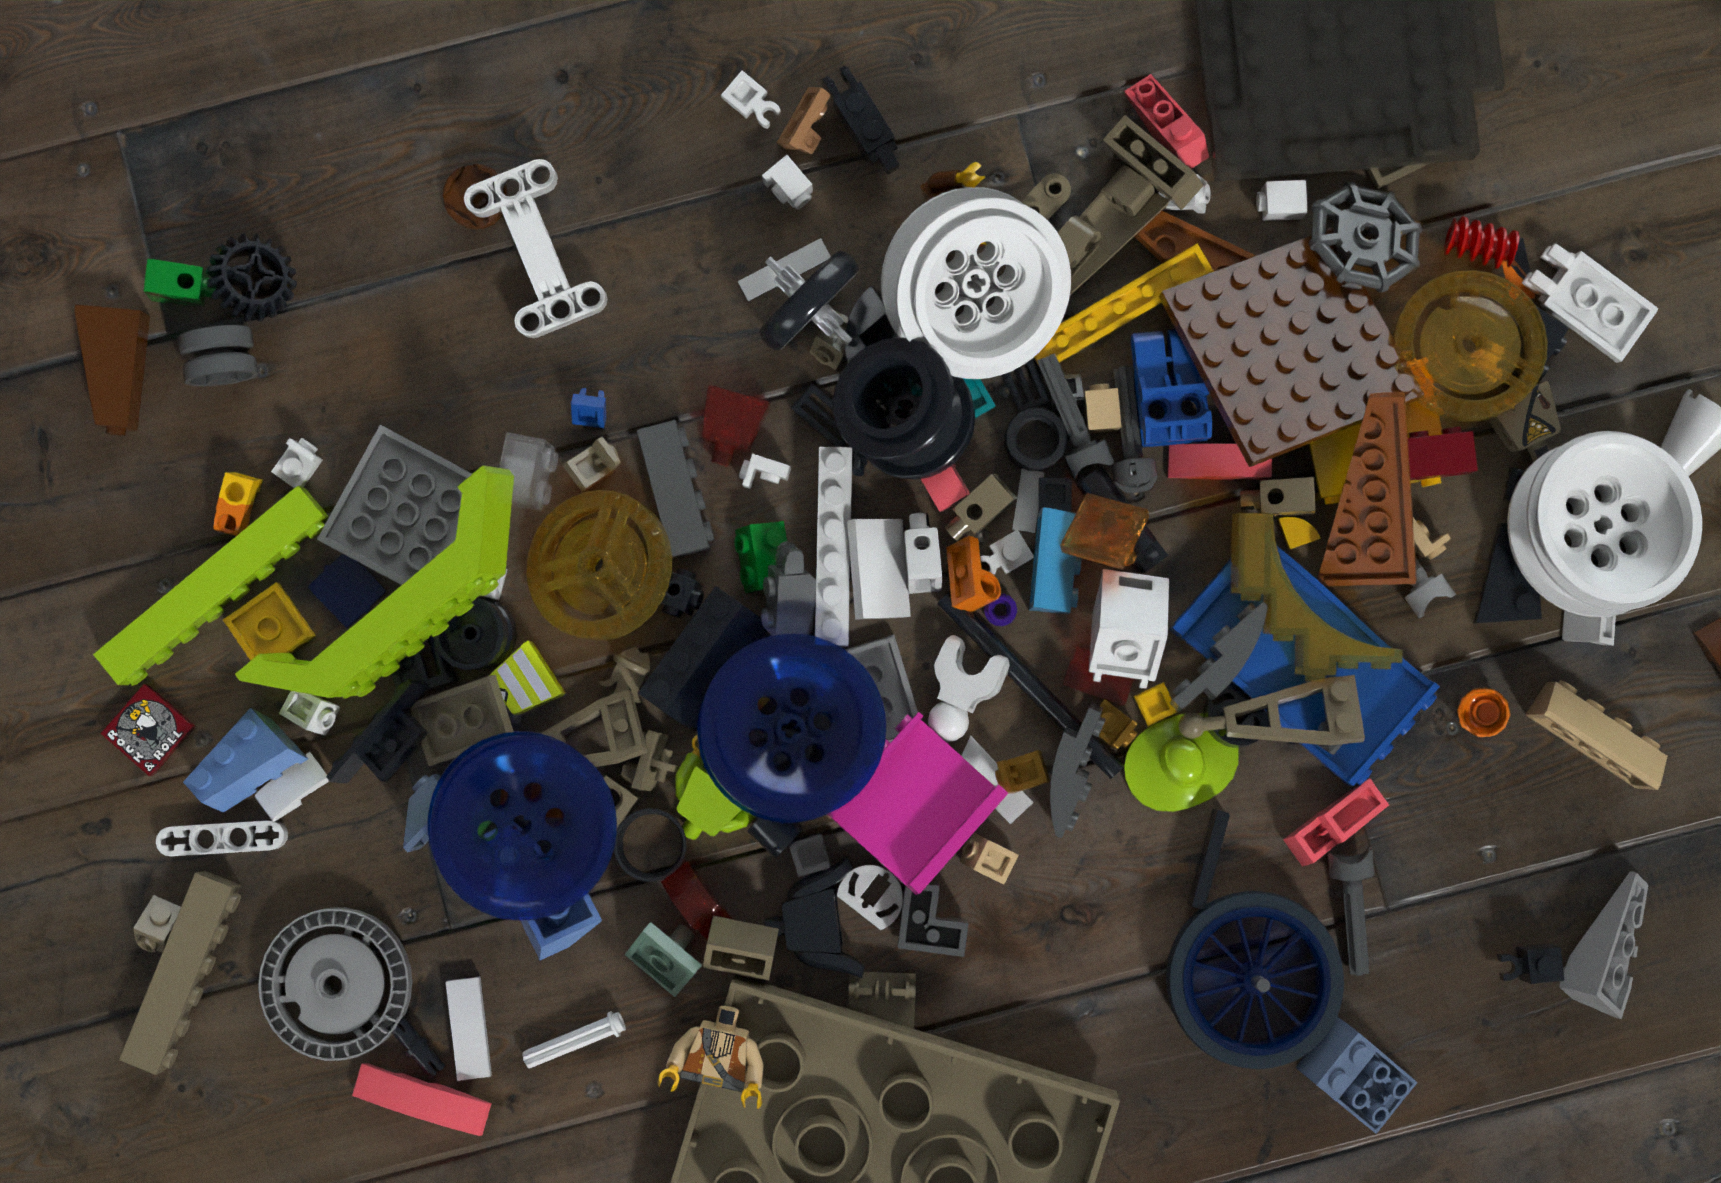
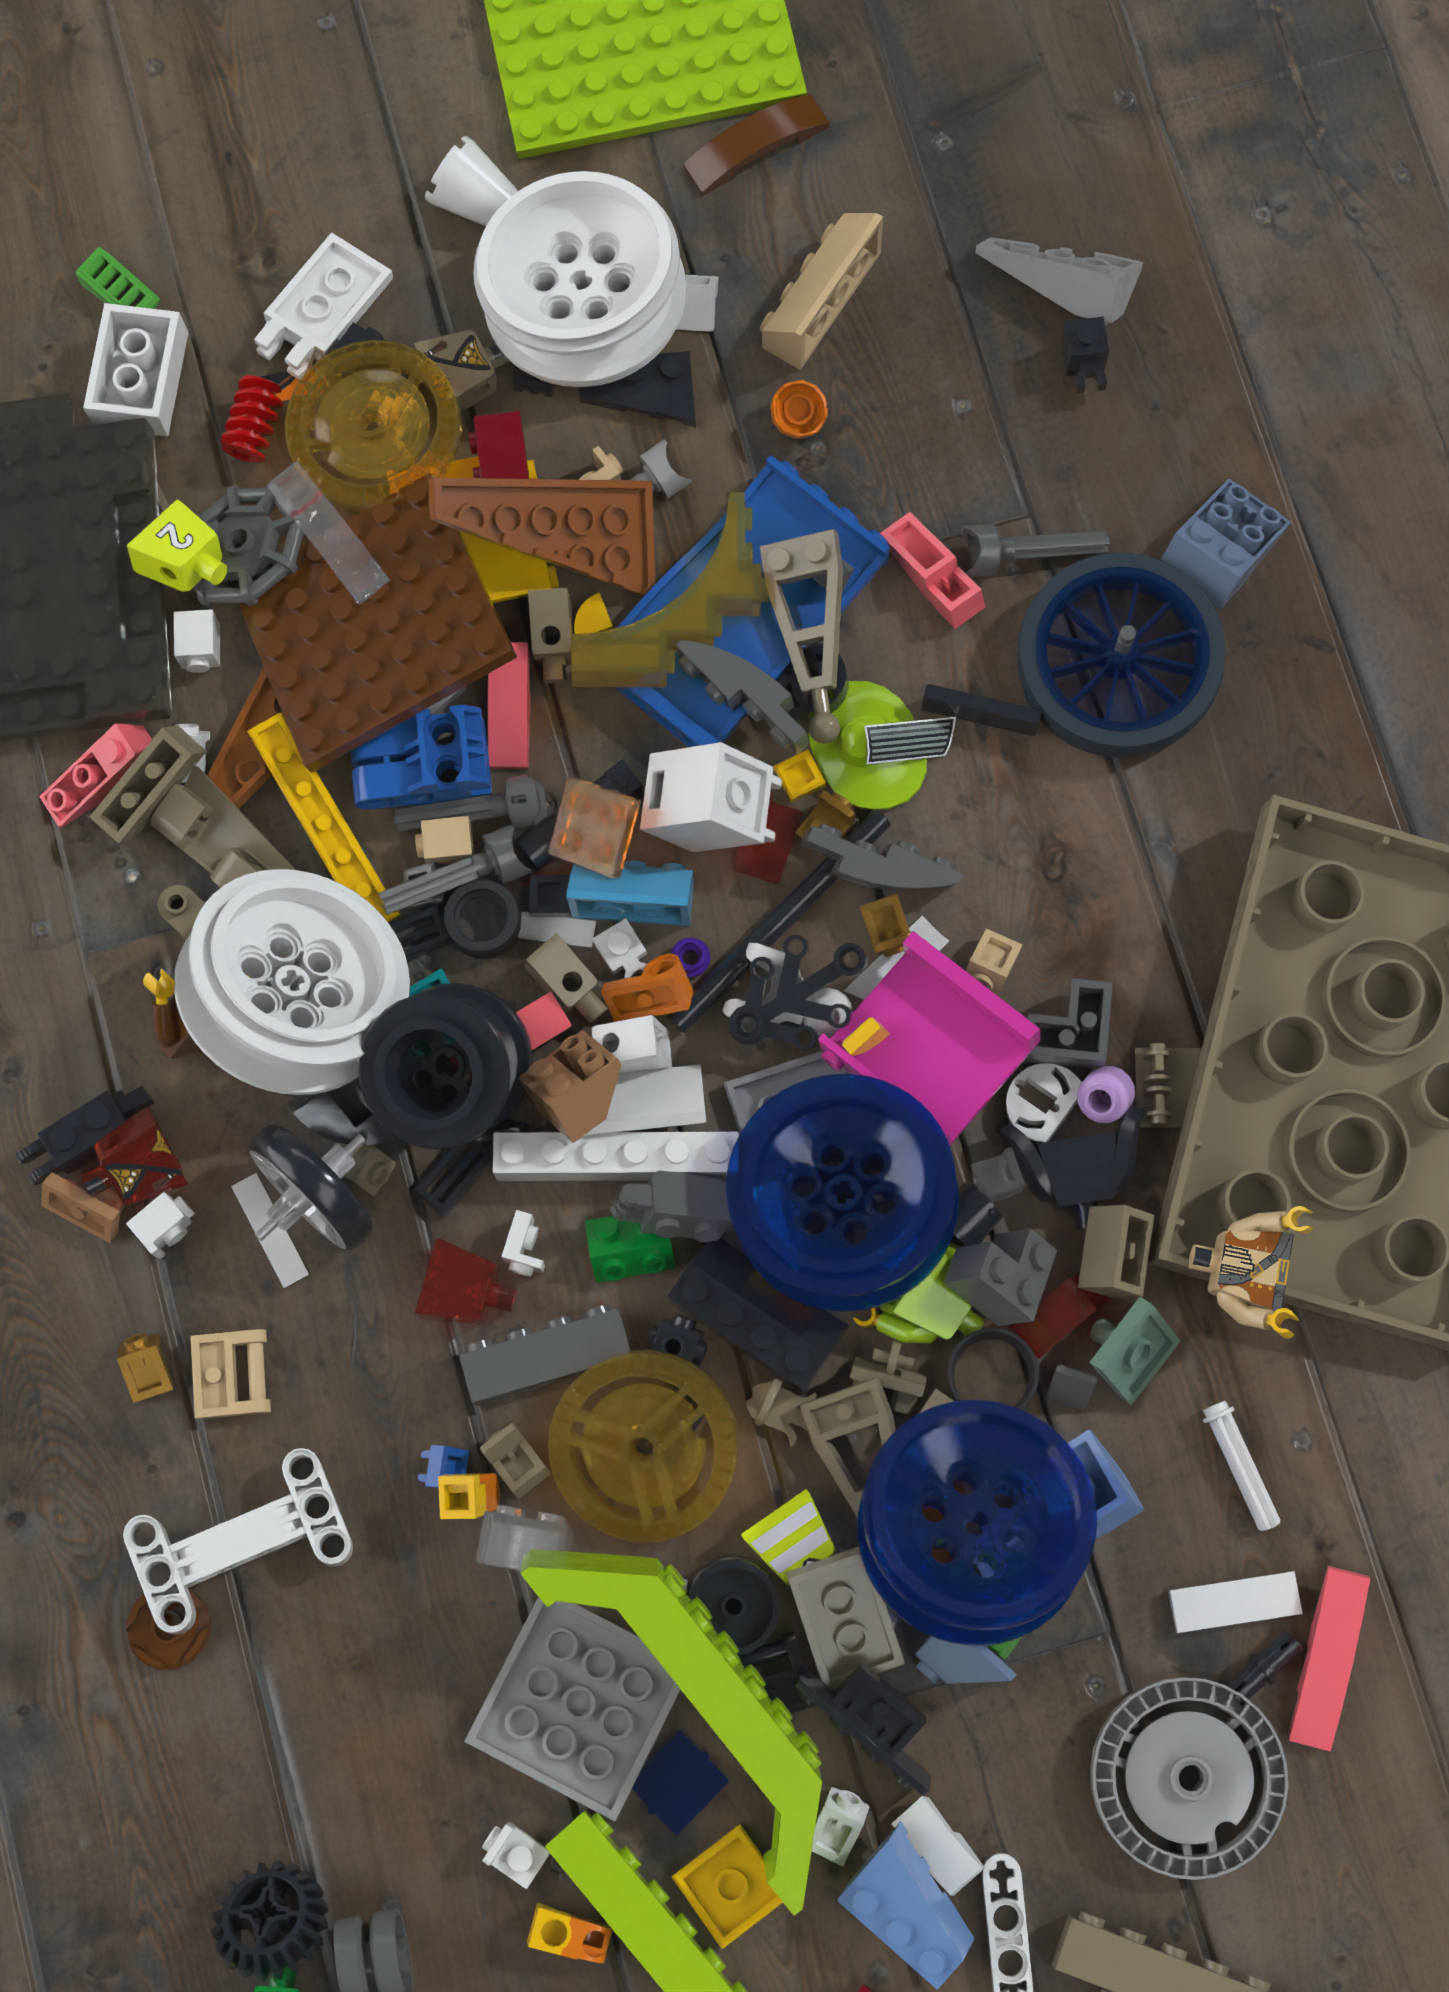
camera: 90 degrees left, 10 degrees down
white plate [721,71,781,129] -> none
none -> bright green slope [76,247,161,309]
none -> clear red torso [81,1106,188,1205]
none -> white brick [83,303,188,436]
none -> pearl gold bracket [116,1332,174,1403]
none -> neon yellow torso [127,500,227,592]
none -> tan plate [191,1329,271,1419]
none -> clear slope [267,461,391,605]
none -> yellow leg [438,1473,500,1519]
none -> medium nougat slope [518,1030,621,1143]
none -> black plant [729,935,868,1050]
none -> yellow tile [842,1017,890,1056]
none -> sticker [864,717,956,764]
none -> dark grey brick [944,1228,1057,1326]
none -> dark grey slope [1046,1364,1098,1410]
none -> lavender head [1077,1066,1135,1123]

